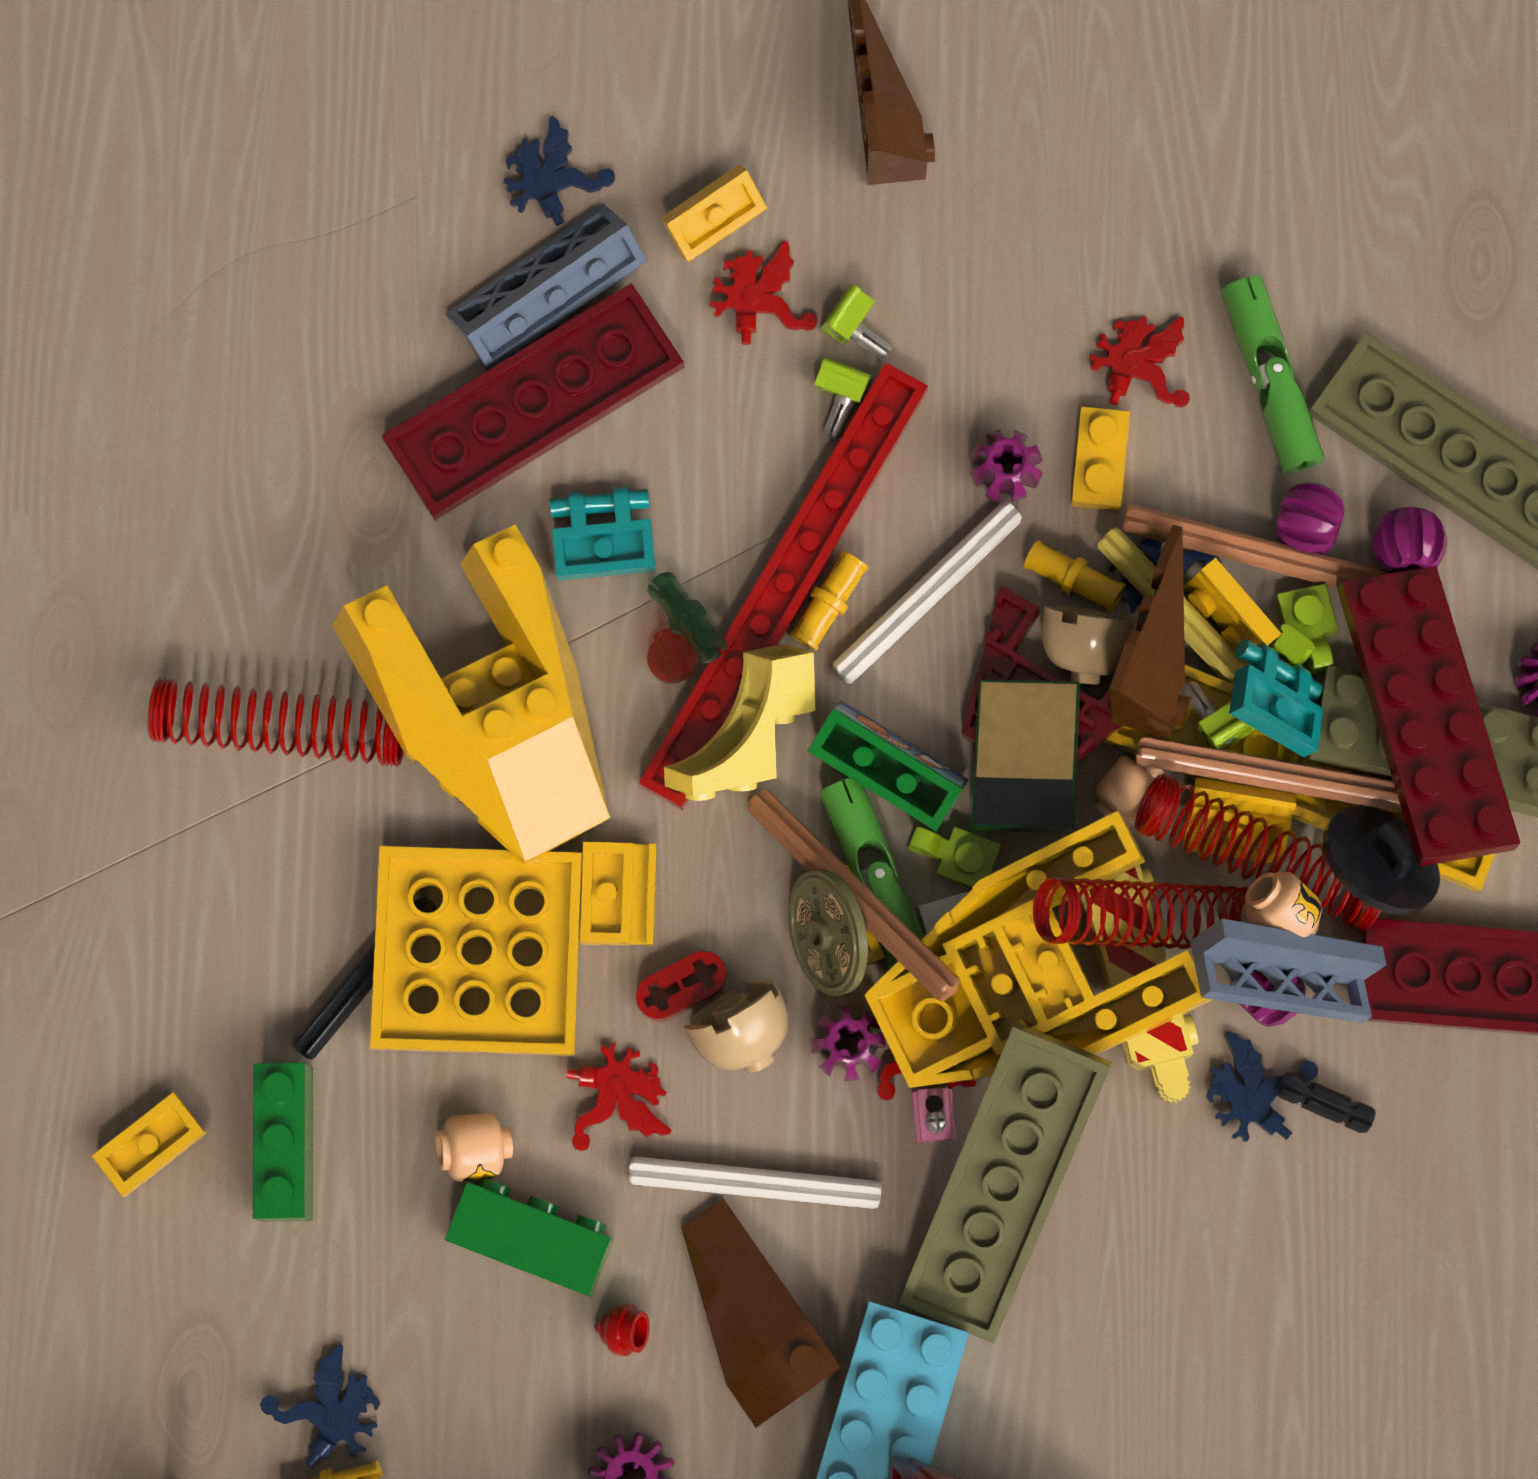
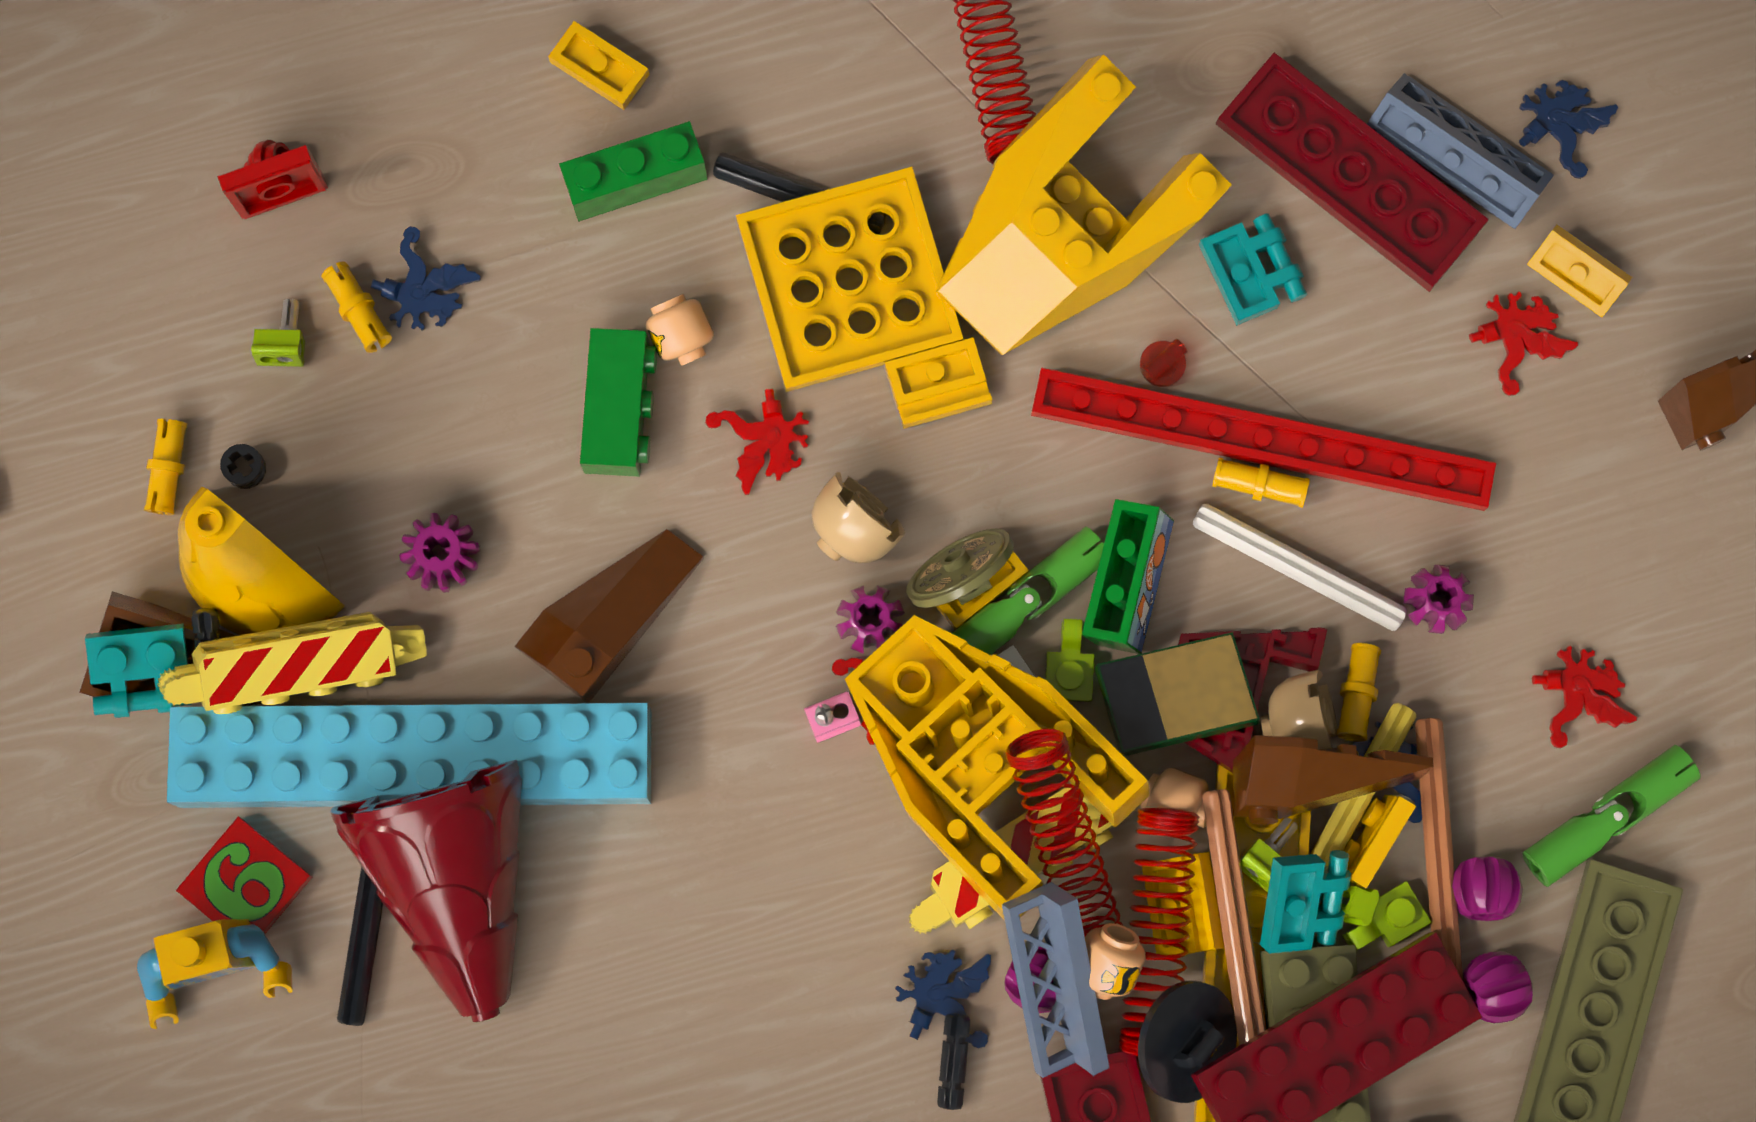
camera: 70 degrees right, 0 degrees up
red plate [594,1304,650,1356] -> none
white axle [628,1156,882,1209] -> none
red beam [636,951,727,1022] -> none
clear green pin [647,572,727,663] -> none
light yellow arch [664,644,816,801] -> none
nougat axle [748,789,960,1001] -> none
lime piece [814,357,872,439] -> none
lime piece [820,284,892,360] -> none
olive plate [898,1022,1111,1344] -> none
yellow plate [1071,407,1130,511] -> none

